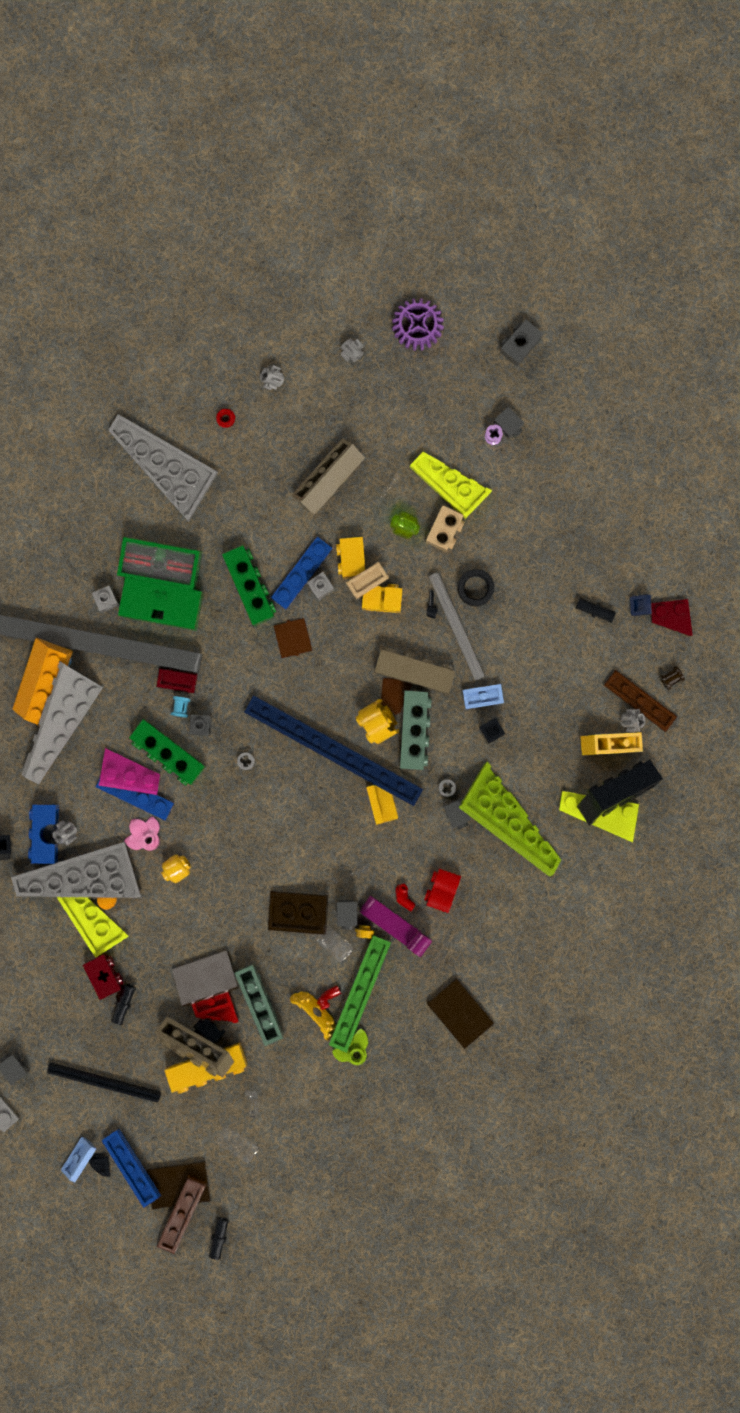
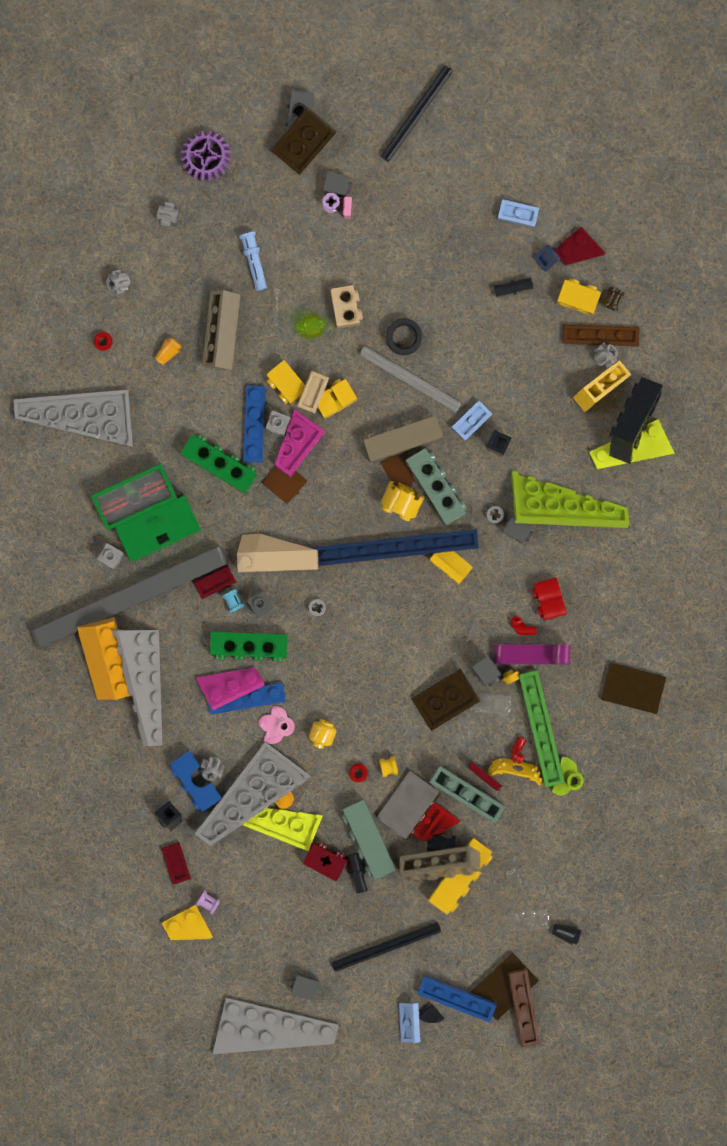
camera: 45 degrees left, 0 degrees up
black pin [208,1217,229,1260] -> none
neon yellow wing [410,452,492,519] -> none
black hand [426,590,438,619] -> none
none -> light orange cone [155,337,182,365]
none -> tan wedge [237,534,318,573]
none -> light blue pin [239,232,268,291]
none -> dark brown tile [270,107,337,175]
none -> dark pink wing [275,409,325,478]
none -> sand green brick [341,799,396,880]
none -> bright pink tile [343,197,352,219]
none -> red plate [349,763,368,783]
none -> yellow wheel [379,756,398,778]
none -> black axle [381,65,453,162]
none -> dark red tile [468,761,502,791]
none -> light blue plate [498,199,539,228]
none -> black cone [552,923,582,945]
none -> yellow brick [556,278,601,316]

